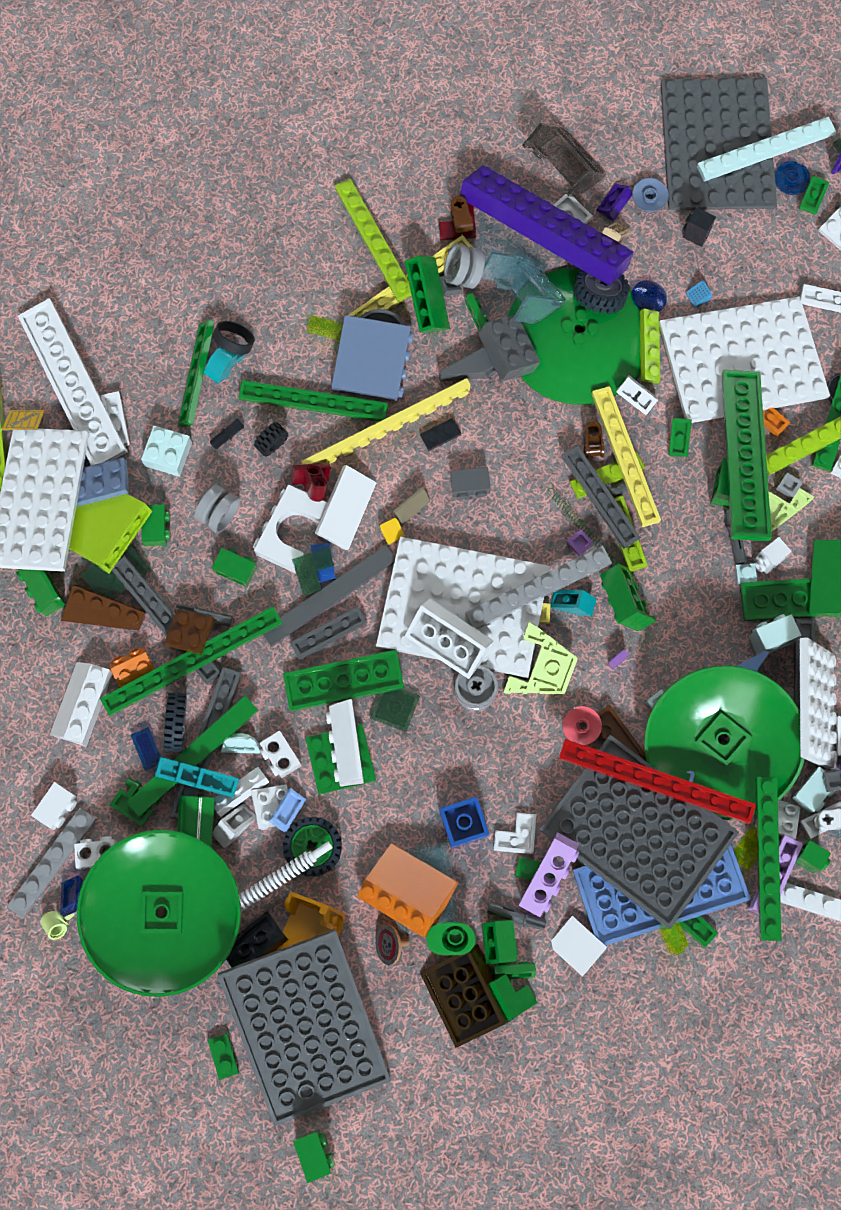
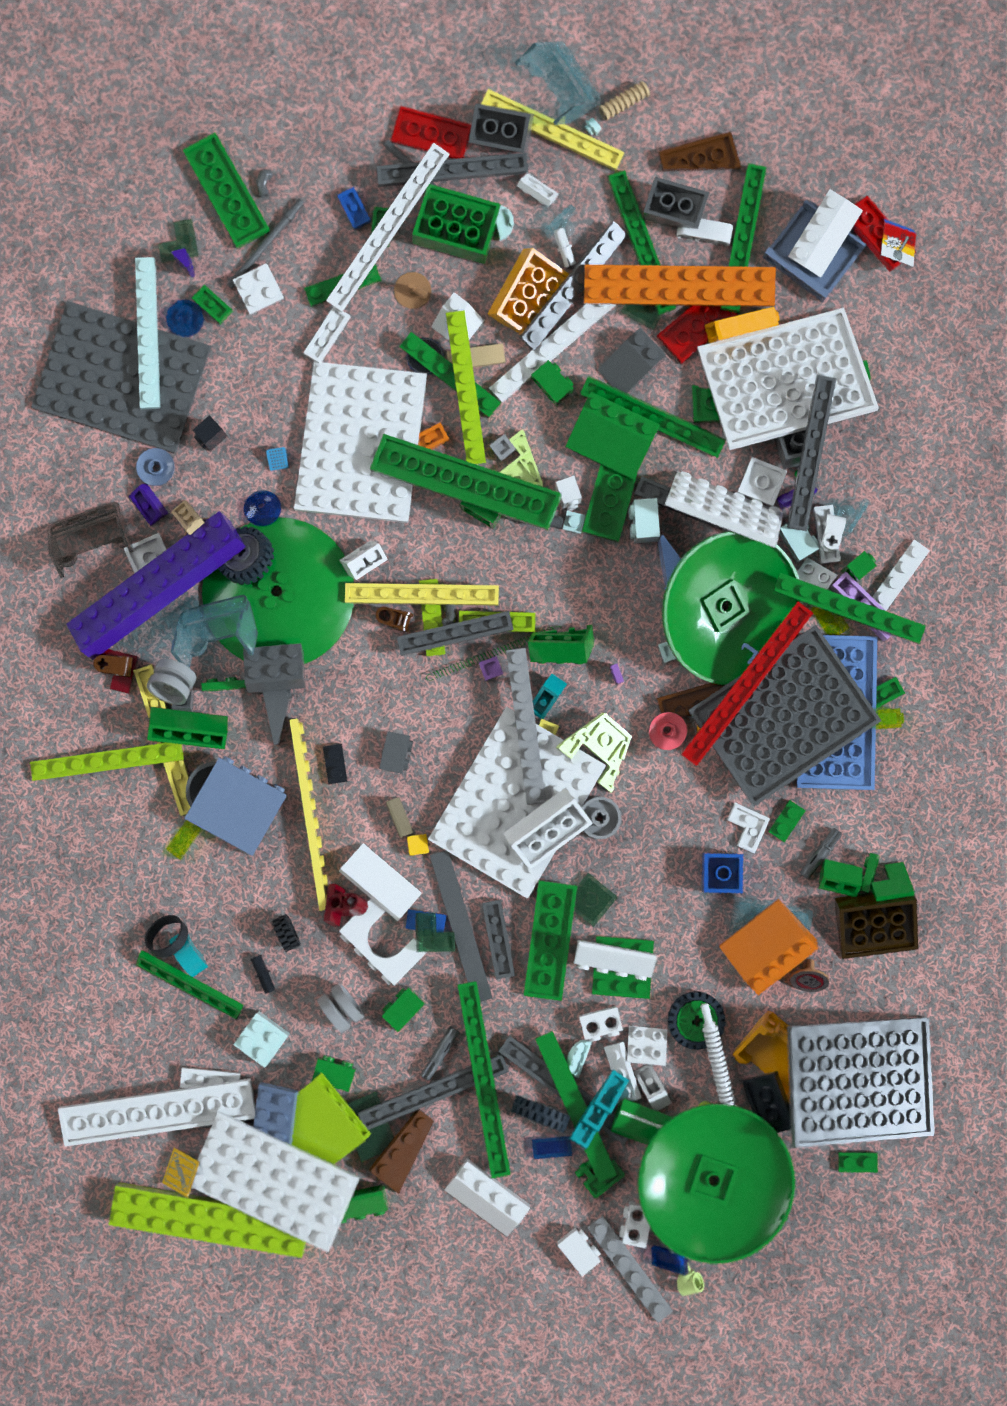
camera: 70 degrees left, 10 degrees up
orange bracket [109,647,154,688] -> none
reddish brown plate [164,609,215,655] -> none
green plate [238,380,388,422] -> none
light blue tile [269,788,306,832] -> none
green brick [293,1129,335,1183] -> none
green piece [426,922,476,955] -> none
lavender brick [519,832,579,917] -> none
white sticker [551,916,607,977] -> none
lime plate [640,309,660,384] -> none
green plate [669,418,692,457] -> none

